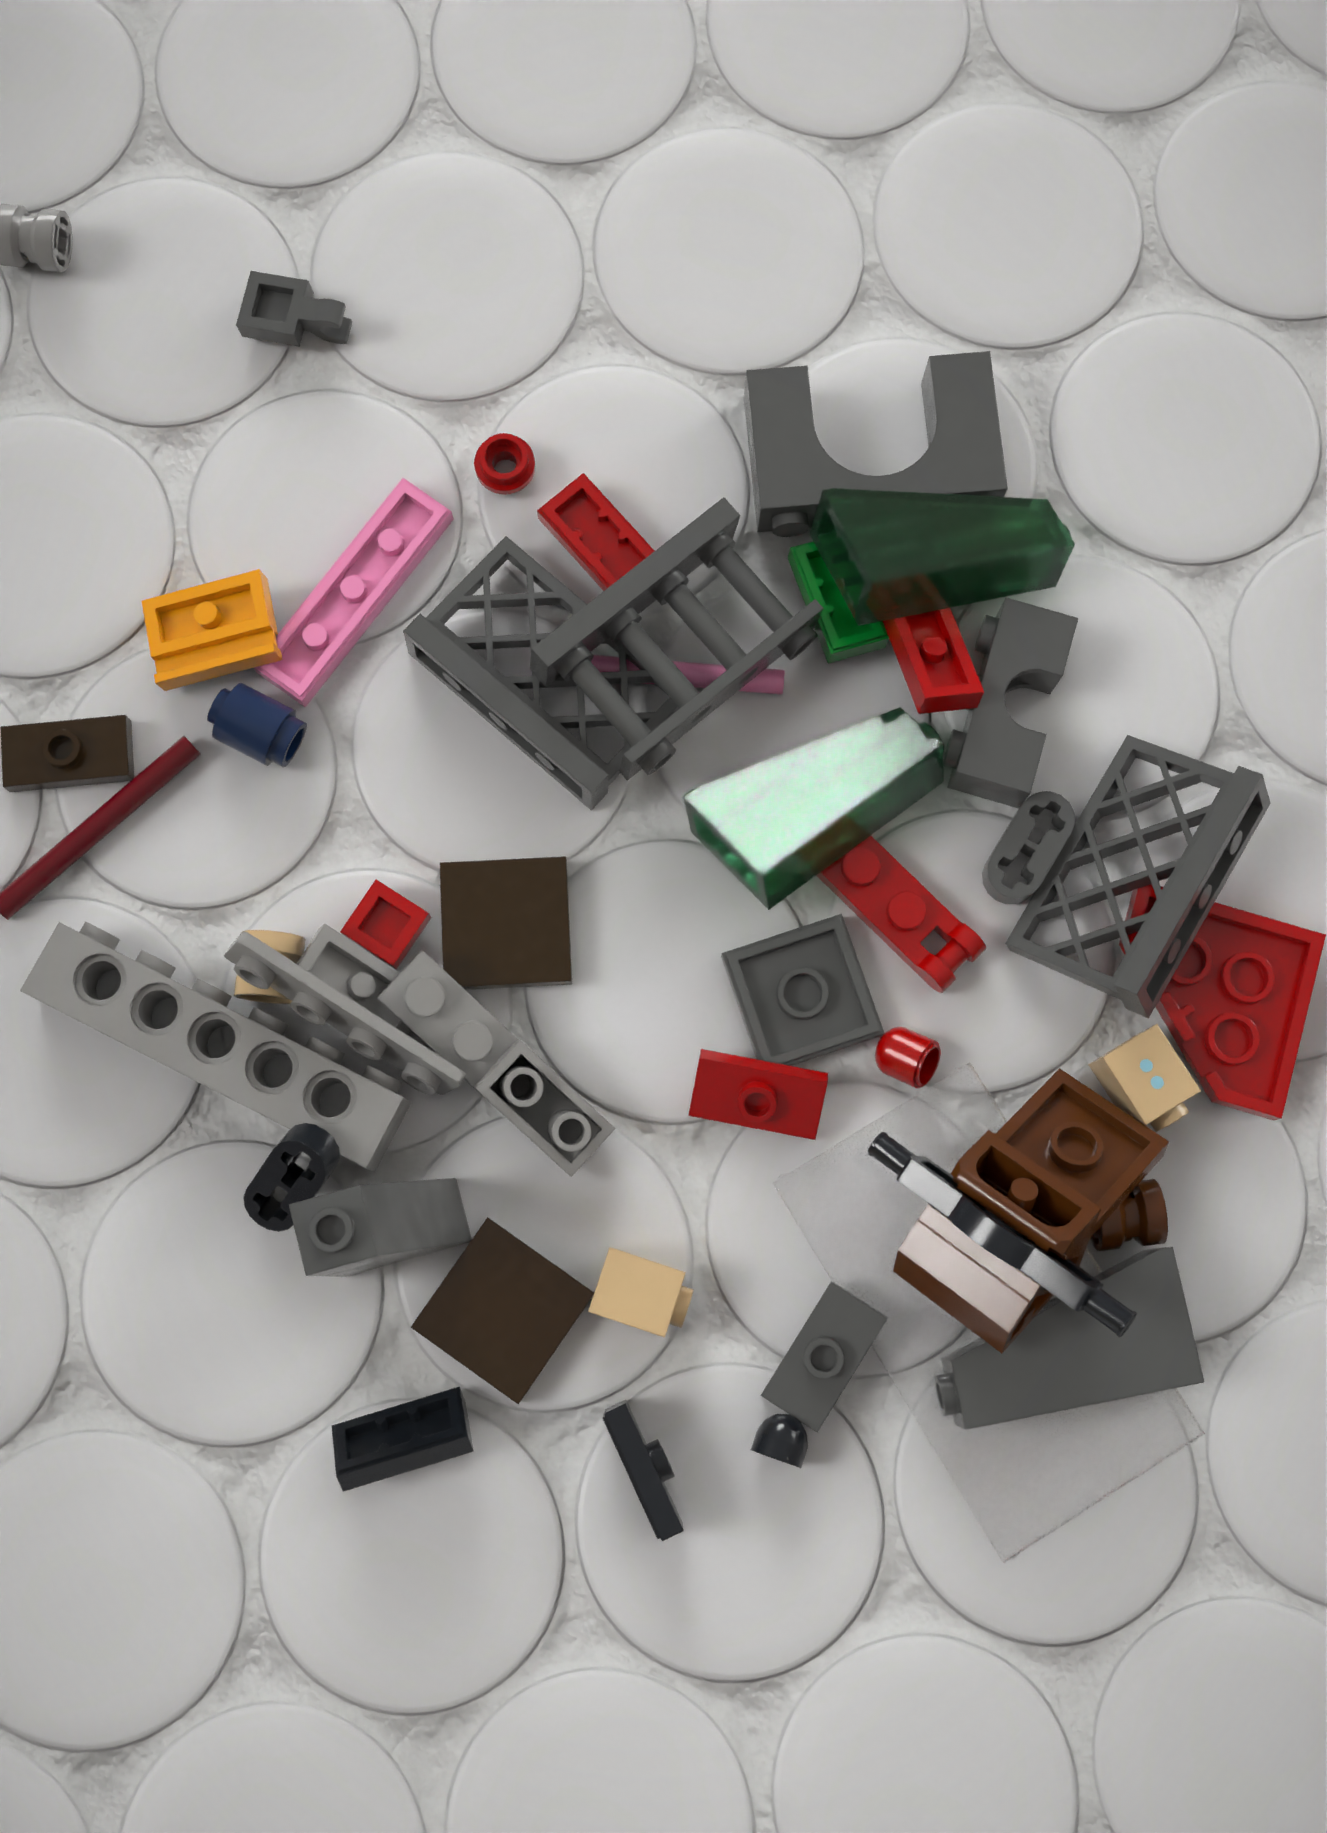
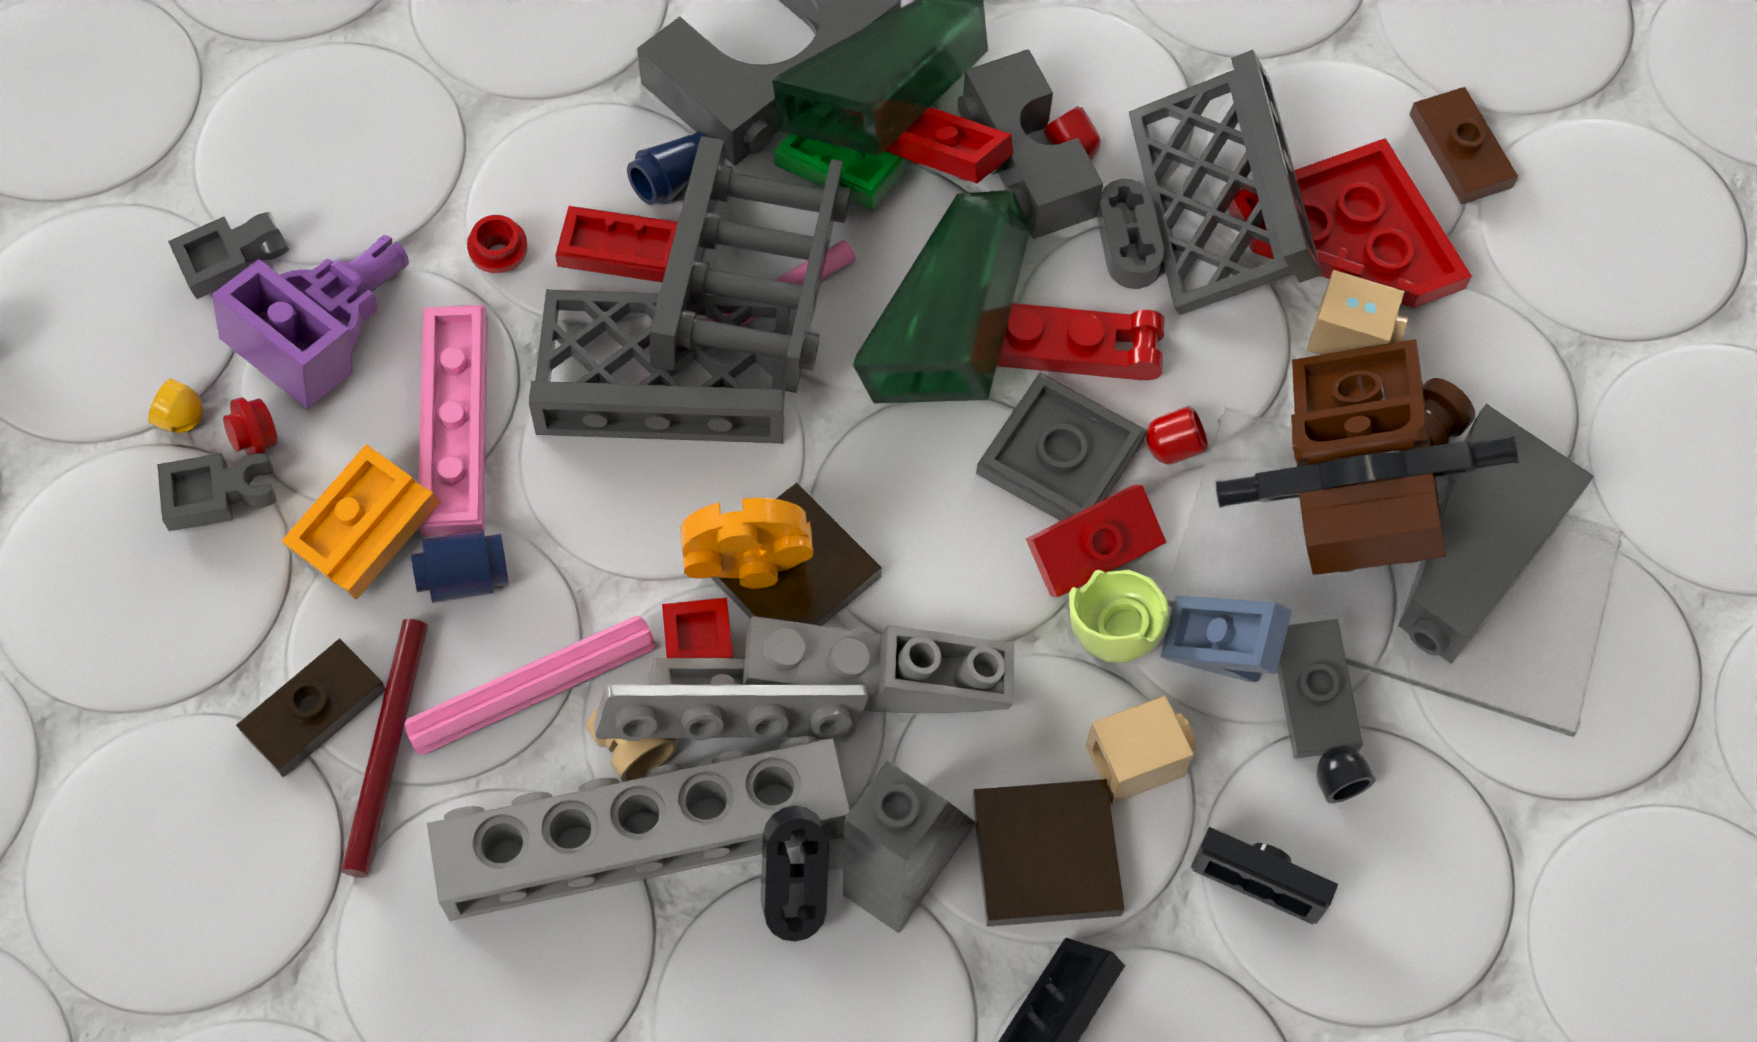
camera: 40 degrees left, 15 degrees down
none -> yellow hinge [148,378,203,434]
none -> dark grey plate [157,453,277,531]
none -> medium lavender brick [212,235,409,409]
none -> red plate [223,397,277,455]
none -> bright pink axle [404,616,654,755]
none -> dark blue cone [627,131,708,205]
none -> light orange plate [680,497,813,589]
none -> red piece [1043,106,1101,160]
none -> yellowish green hair [1069,570,1170,663]
none -> sand blue slope [1160,595,1292,682]

